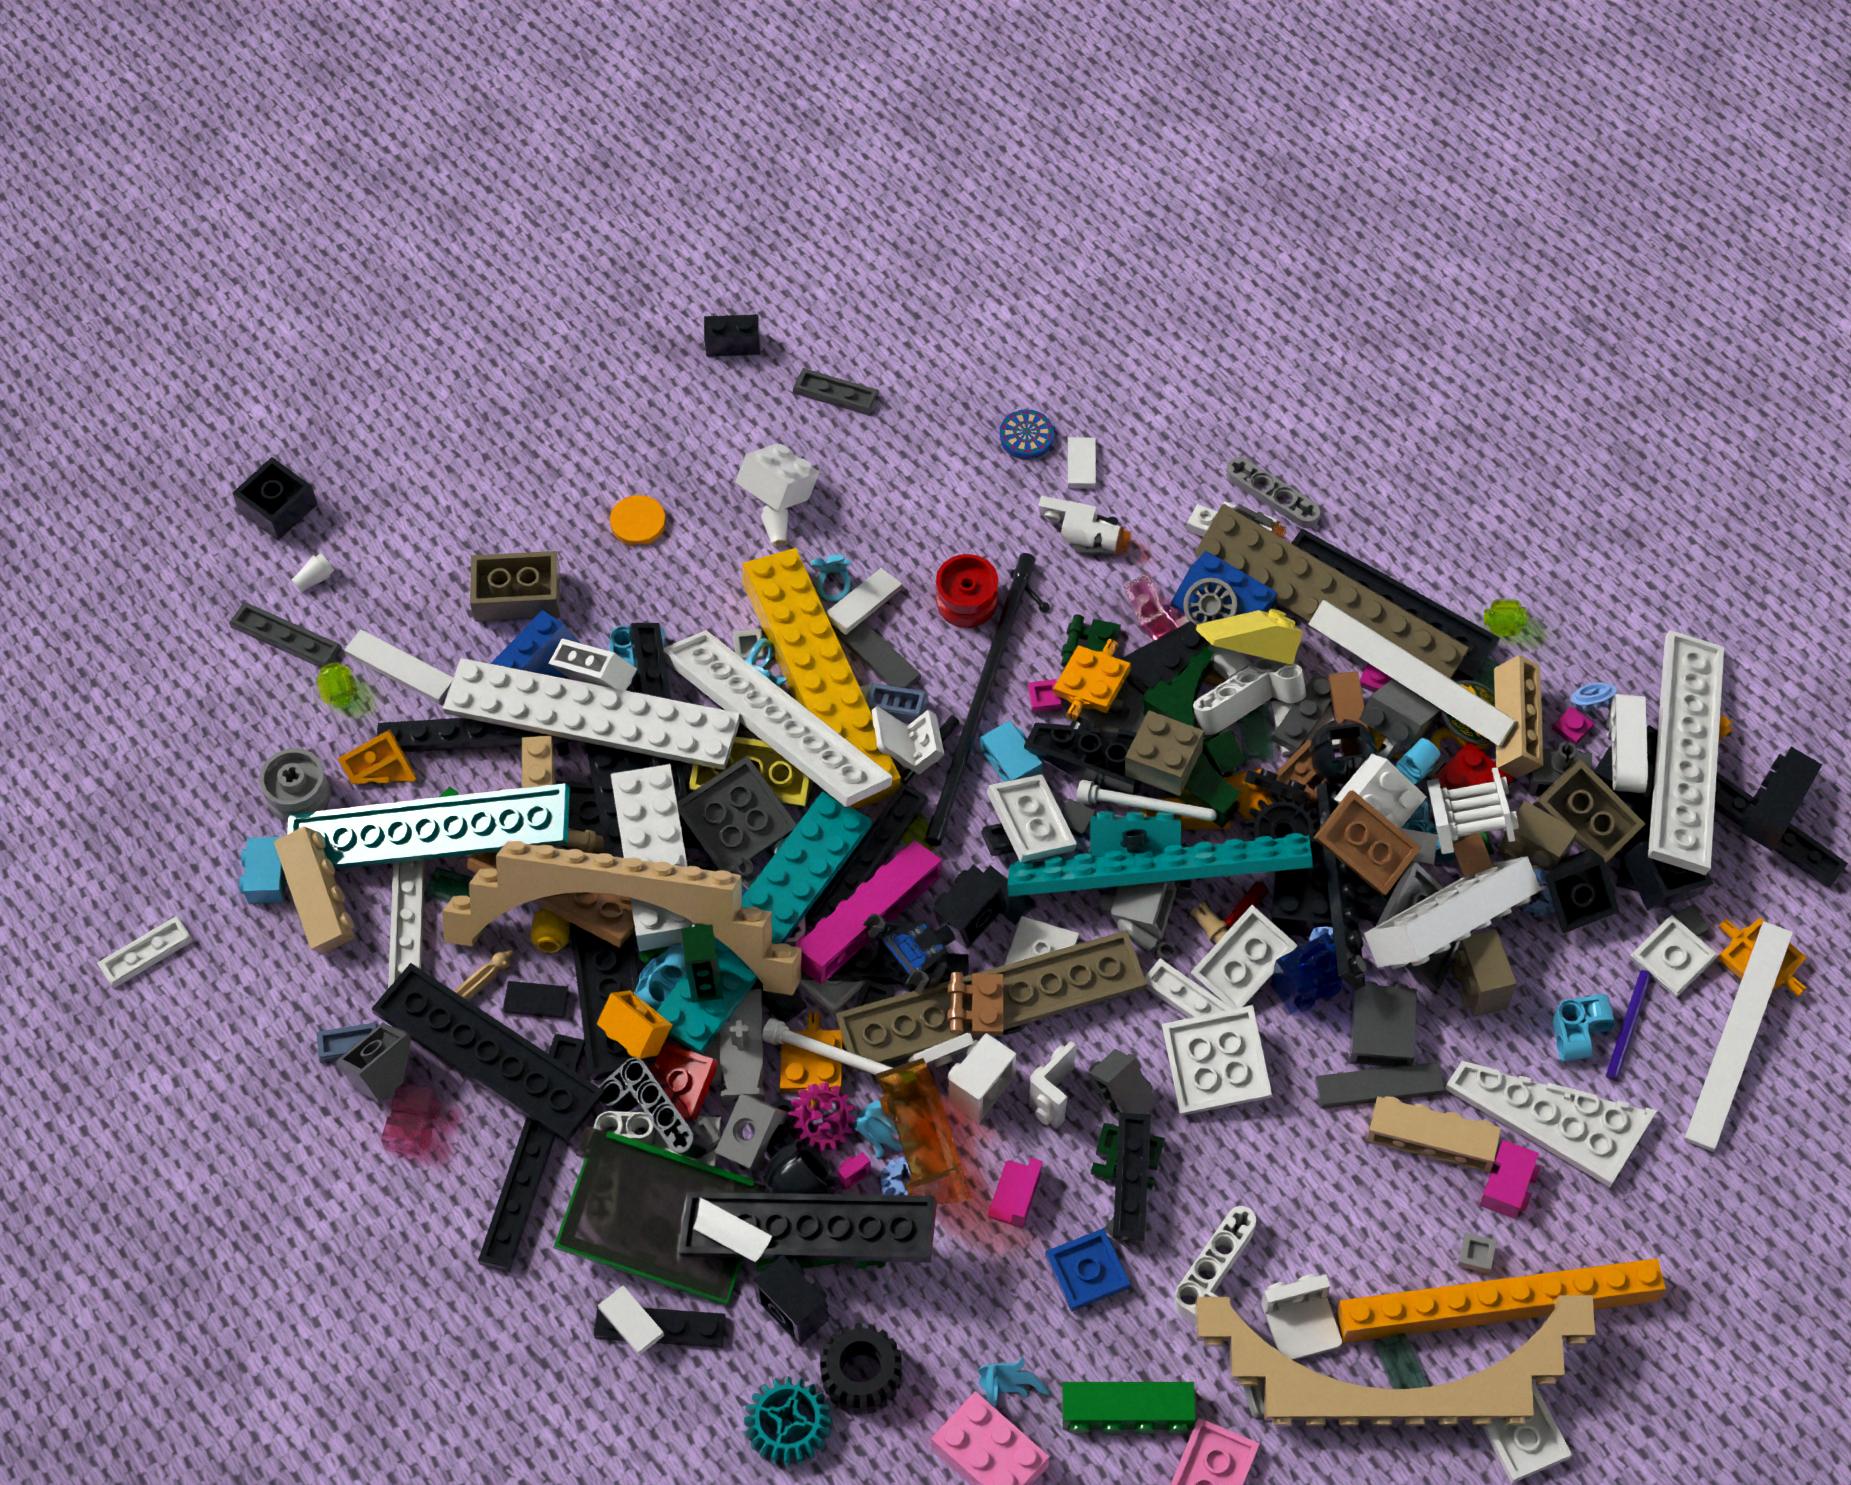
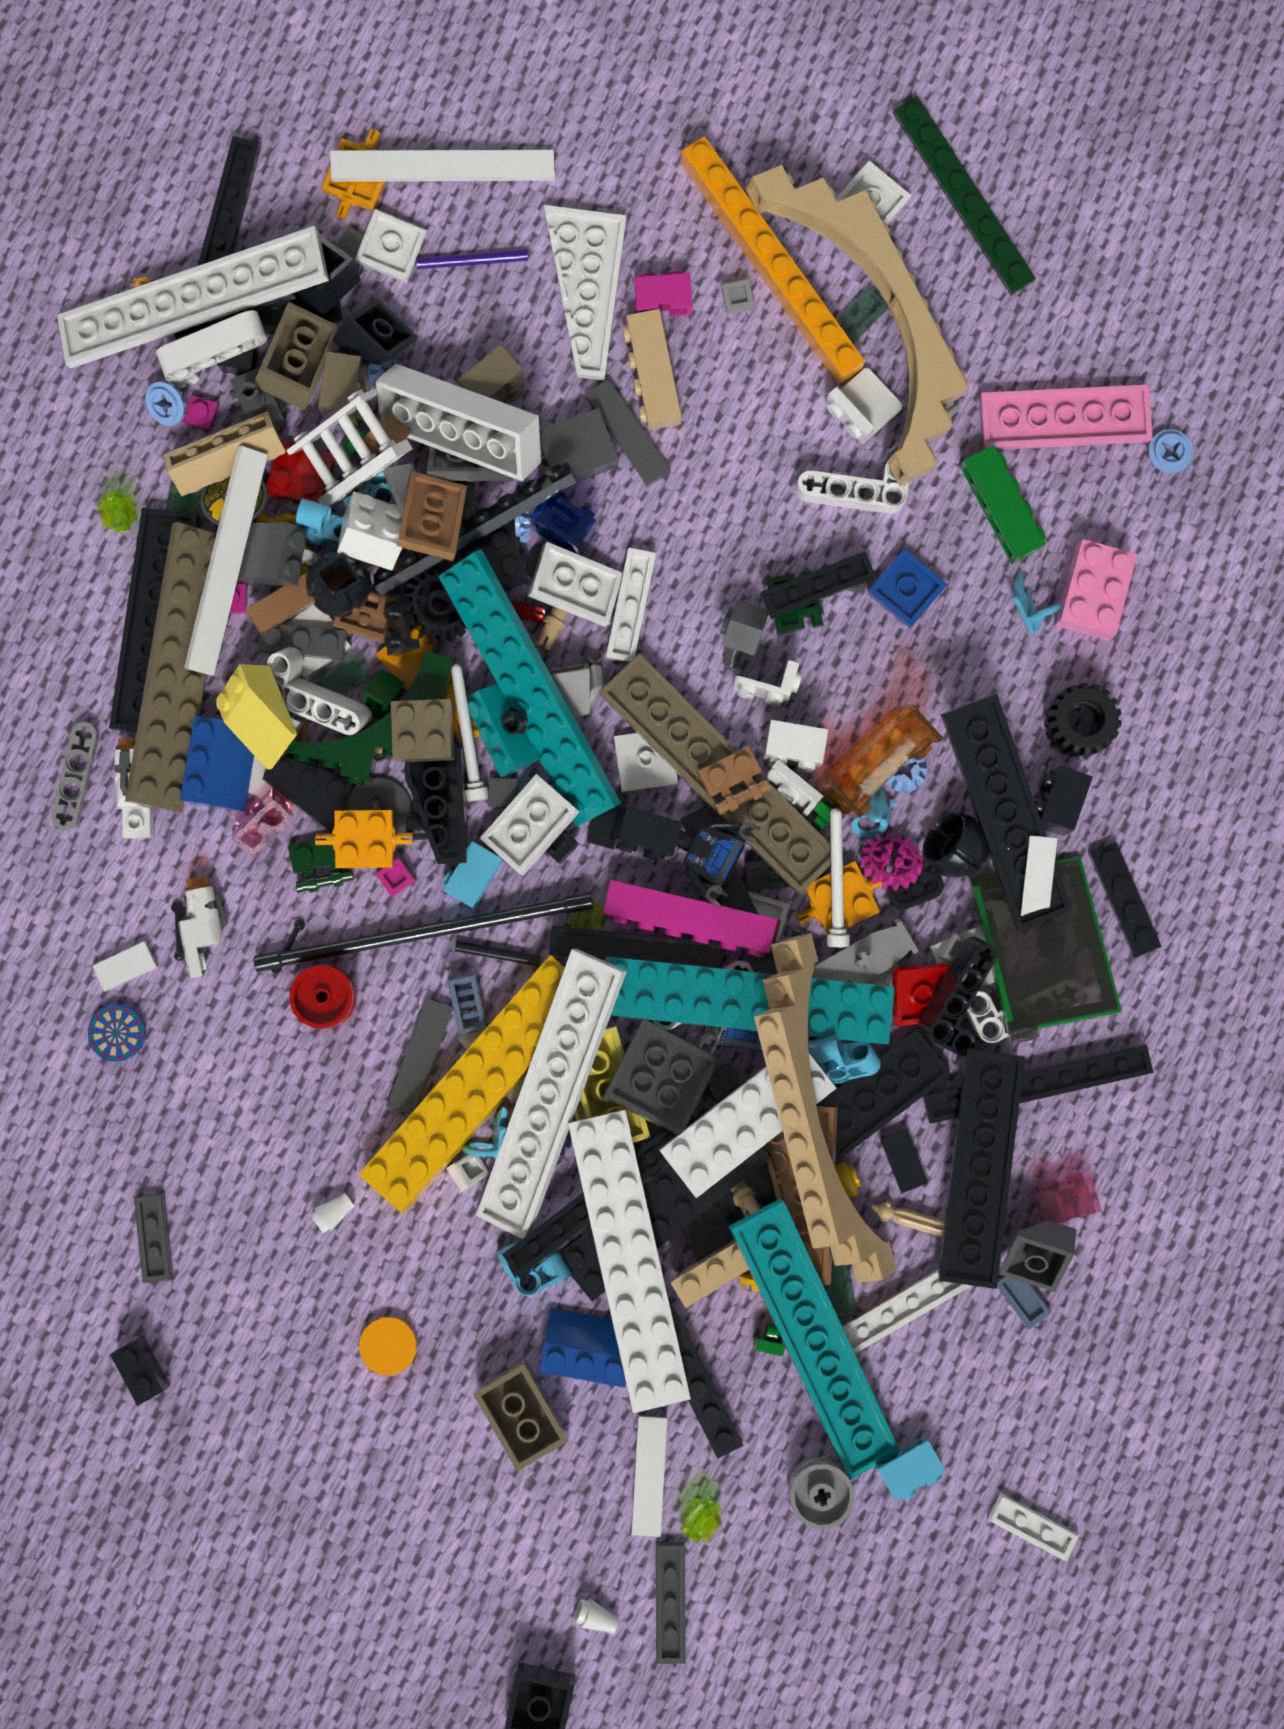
camera: 120 degrees left, 25 degrees up
tan brick [273,826,355,953] -> none
light orange wing [337,729,418,784] -> none
white brick [548,639,637,691] -> none
light orange brick [597,990,673,1059] -> none
white tile [598,1285,664,1356] -> none
dark green brick [681,923,723,1003] -> none
light grey piece [715,1094,788,1171] -> none
white brick [735,443,820,511] -> none
teal gear [743,1376,833,1467] -> none
medium azure piece [810,555,851,603] -> none
white tile [826,568,902,635] -> none
dark pink plate [838,1152,871,1190] -> none
white bracket [872,706,944,775] -> none
dark pink panel [988,1157,1043,1228] -> none
white plate [1162,1005,1273,1116] -> none
light grey wheel [1183,578,1238,625] -> none
medium azure piece [1552,994,1616,1062] -> none
black brick [1740,746,1823,851] -> none

